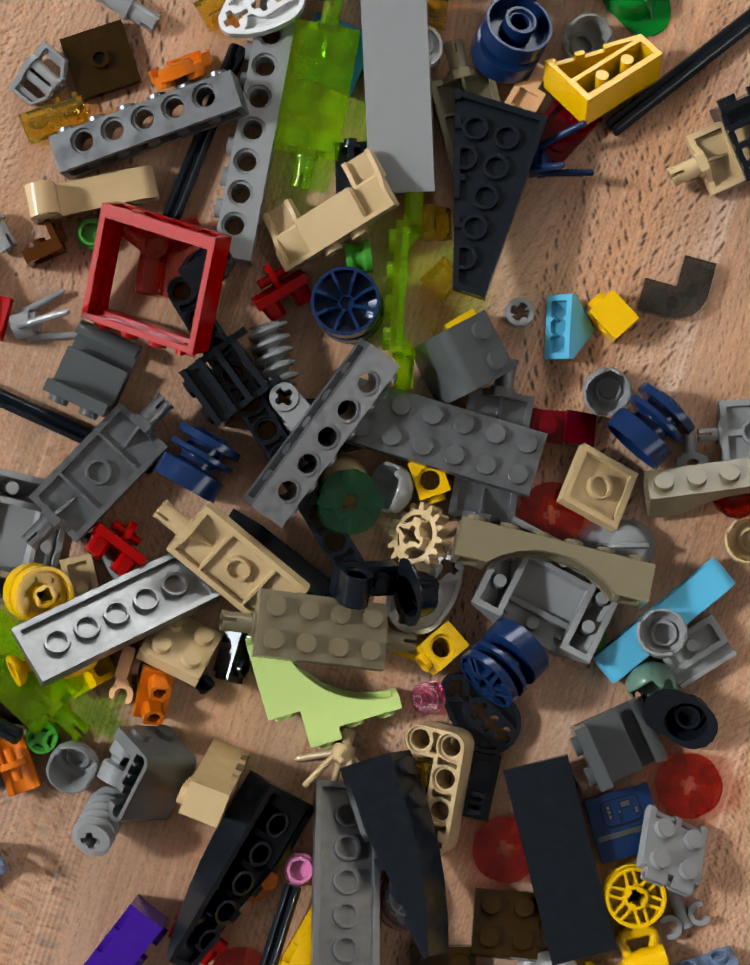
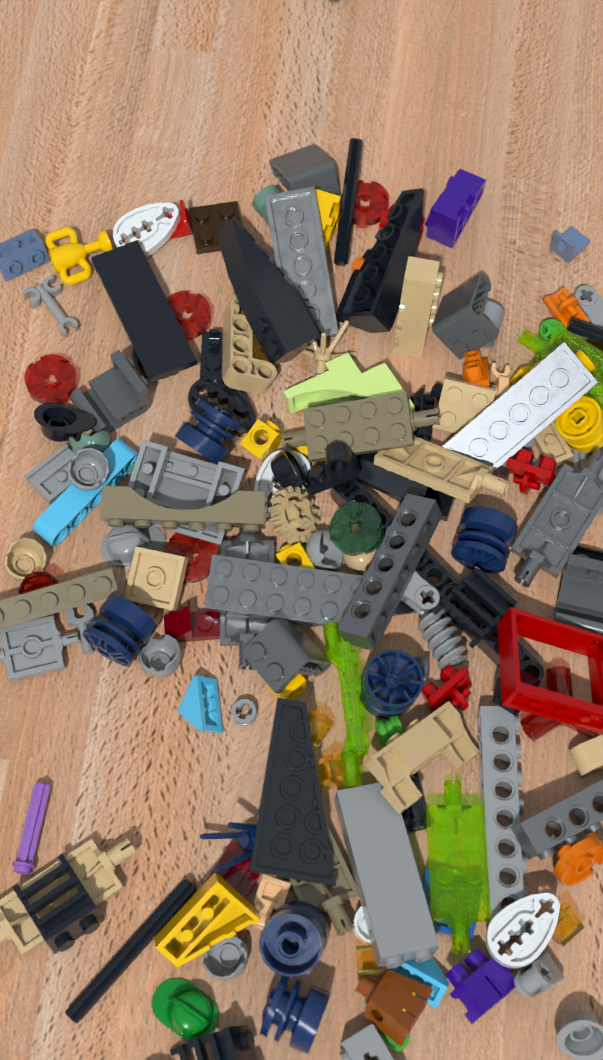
camera: 170 degrees right, 20 degrees down
light grey hair [46,740,99,794] -> none
light grey piece [72,785,128,857] -> none
black axle [162,43,245,220] -> none
bright pink plate [284,852,313,886] -> none
clear pink tile [411,681,446,715] -> none
dark brown plate [470,888,540,962] -> none
dark blue tile [583,782,654,864] -> none
yellow brick [587,289,639,343] -> none
yellow wheel [602,862,667,929] -> none
clear smoke plate [636,255,717,320] -> none
light grey plate [636,804,708,897] -> none
none -> dark grey hinge [415,656,430,679]

